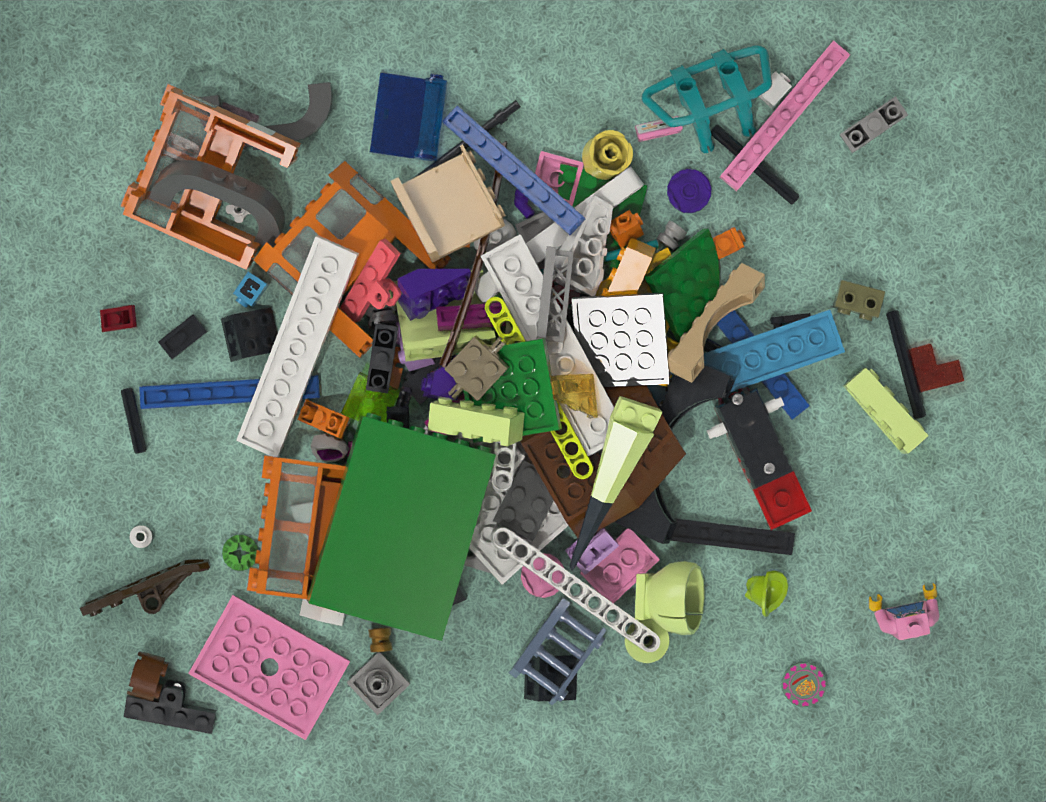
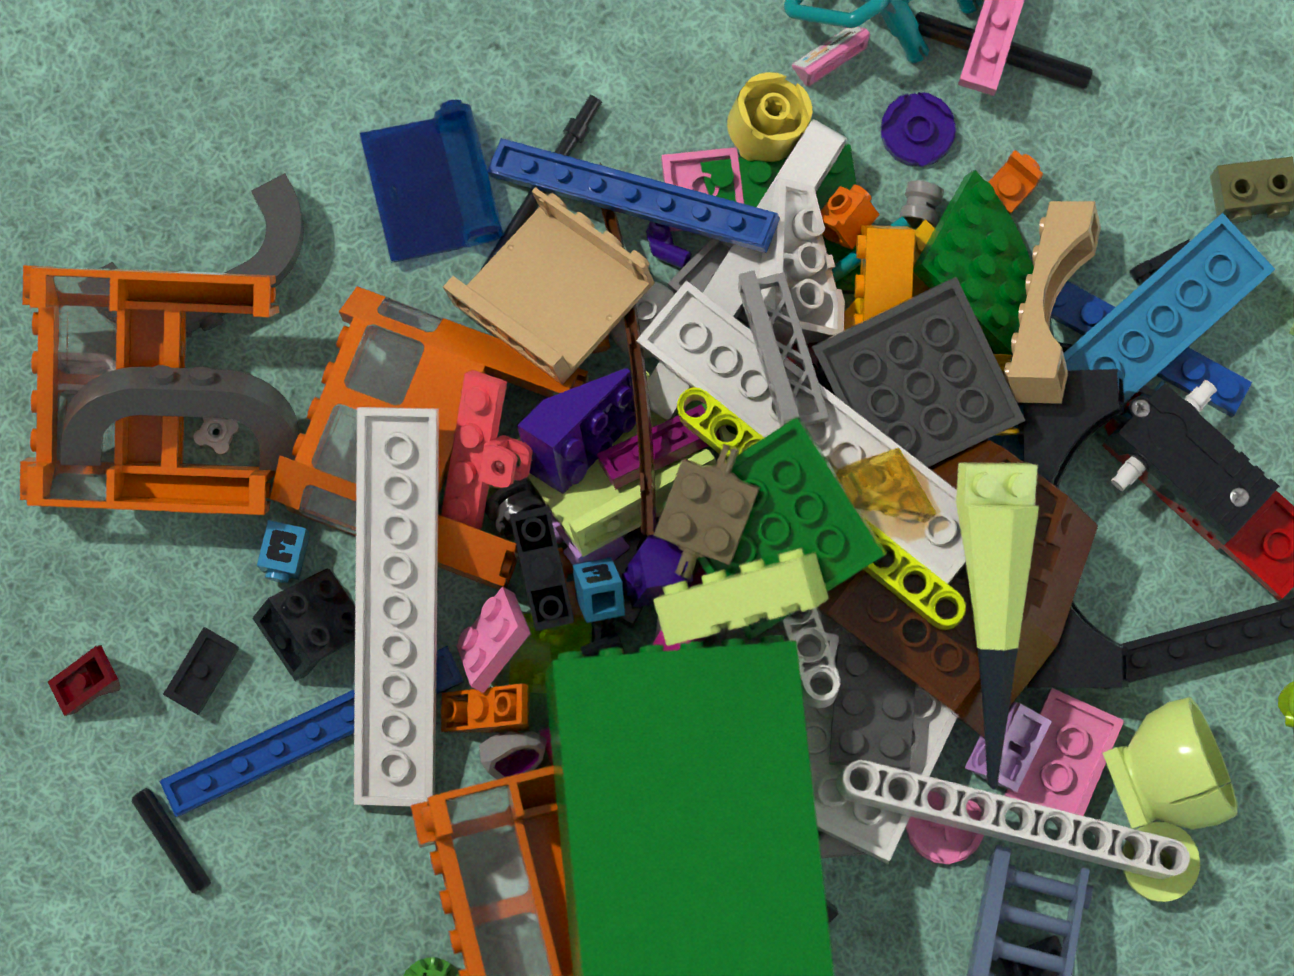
camera: 20 degrees left, 10 degrees down
none -> bright pink plate [456,587,530,693]
none -> dark azure brick [573,558,625,623]

